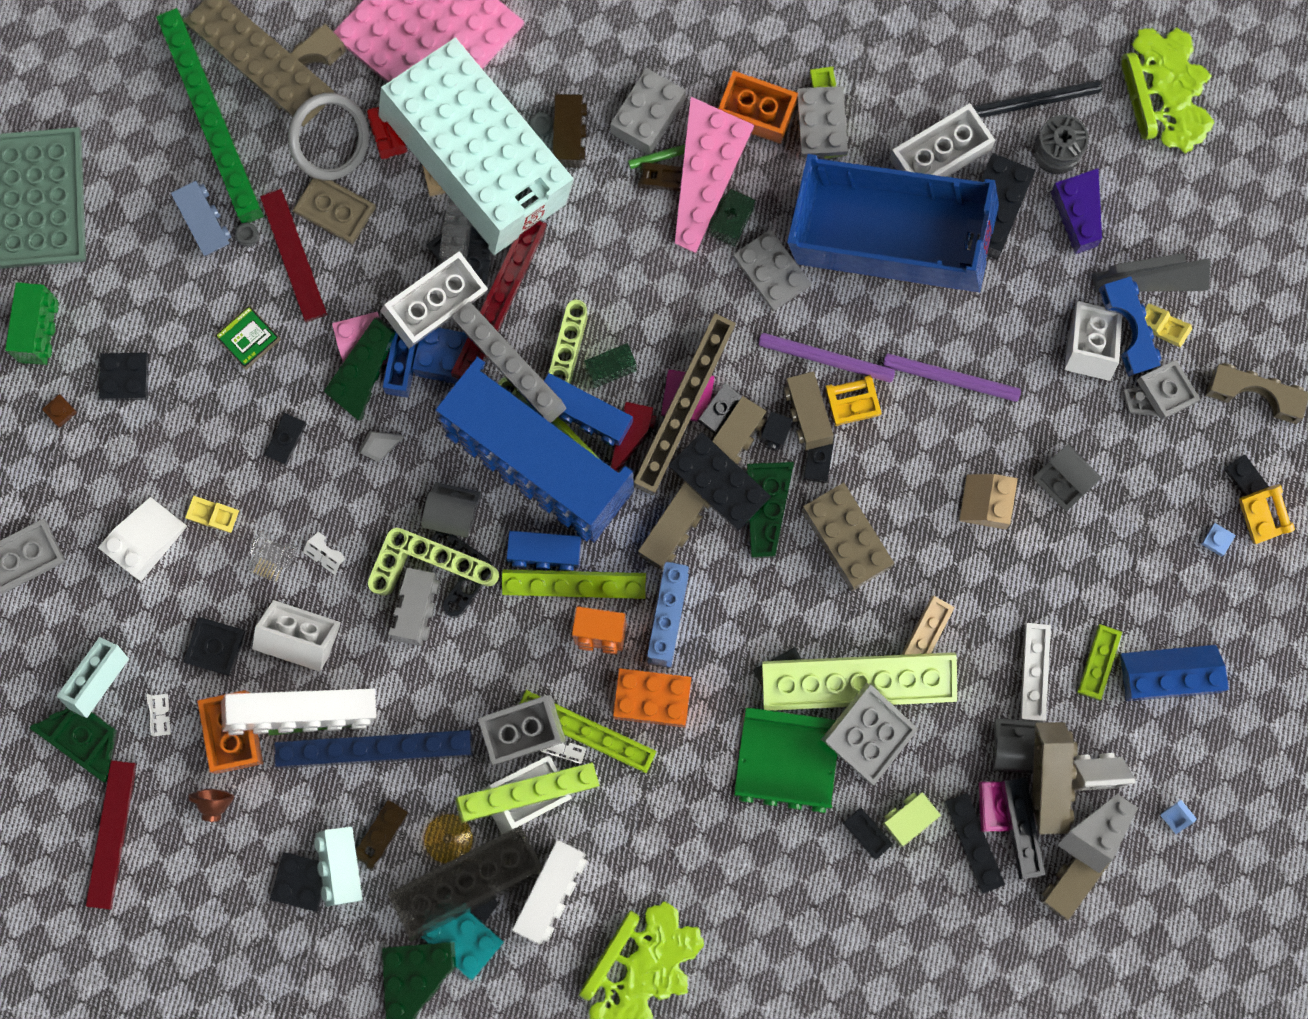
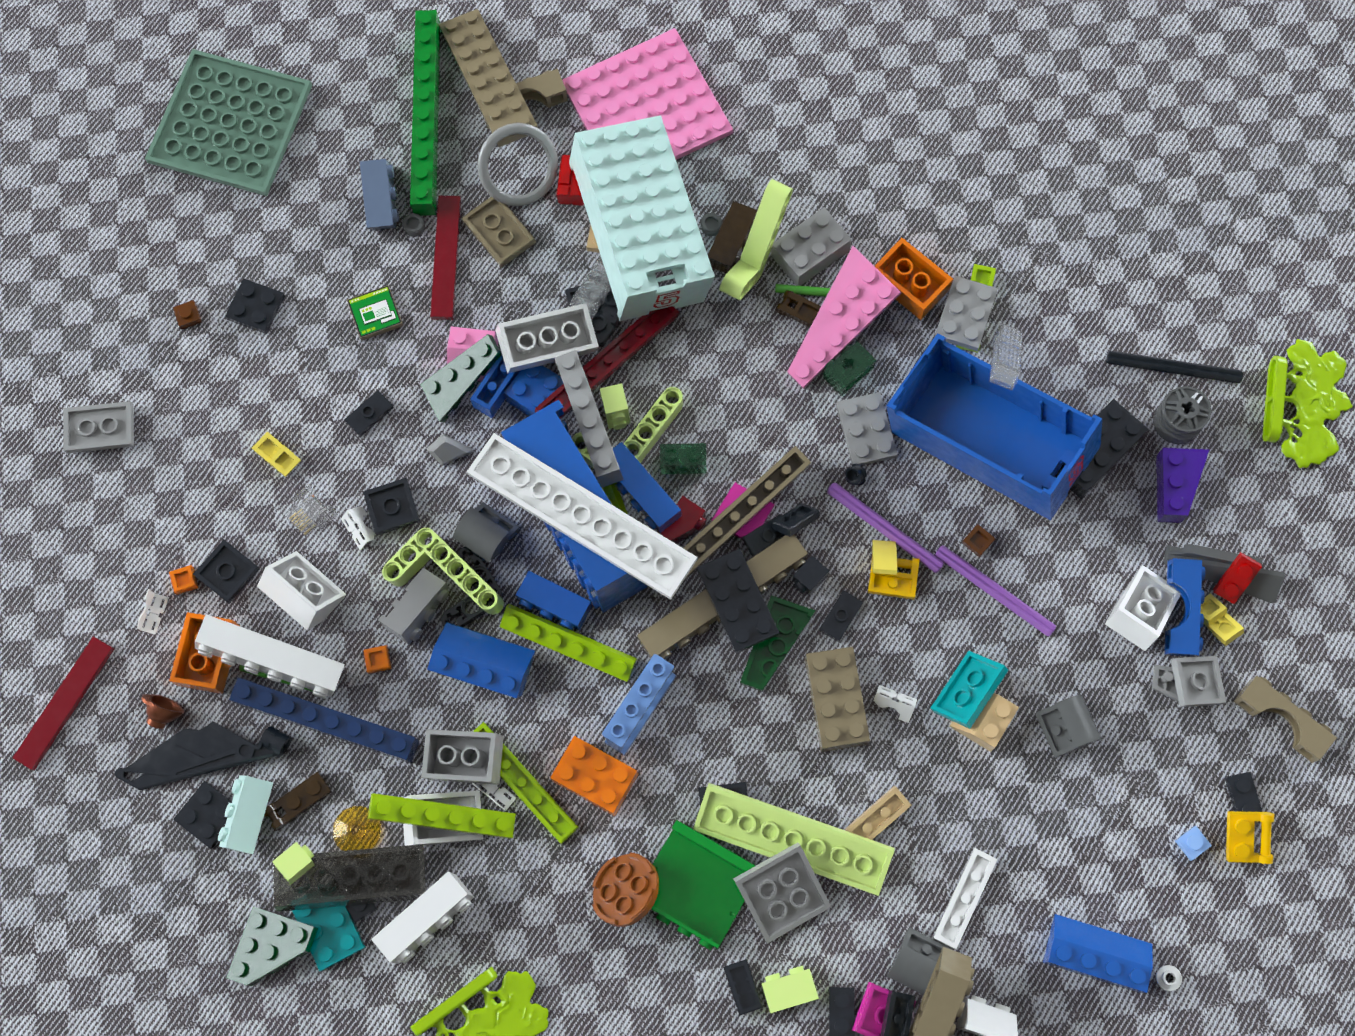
camera: 25 degrees right, 5 degrees down
green brick [5,282,59,365] -> none
dark green wing [30,707,117,783] -> none
light aqua brick [57,637,129,718] -> none
white slope [98,497,187,581] -> none
orange brick [572,607,627,655] -> none
dark tan brick [783,371,834,451] -> none
white brick [889,103,995,177] -> none
lime tile [1077,624,1122,701] -> none
none -> black wing [115,722,292,790]
none -> orange tile [169,565,199,595]
none -> yellowish green brick [272,842,314,885]
none -> black plate [363,477,421,536]
none -> orange tile [364,645,392,674]
none -> blue slope [427,622,536,698]
none -> white plate [467,433,697,600]
none -> dark orange tile [592,852,659,927]
none -> yellowish green brick [600,383,631,429]
none -> yellowish green beam [719,179,793,300]
none -> black plate [772,503,819,537]
none -> black plate [845,464,867,486]
none -> light yellow slope [872,540,897,575]
none -> white piece [873,685,917,723]
none -> teal plate [930,651,1009,729]
none -> reddish brown plate [962,524,996,558]
none -> clear beam [989,323,1023,390]
none -> white plate [1156,965,1182,991]
none -> red plate [1213,552,1262,604]

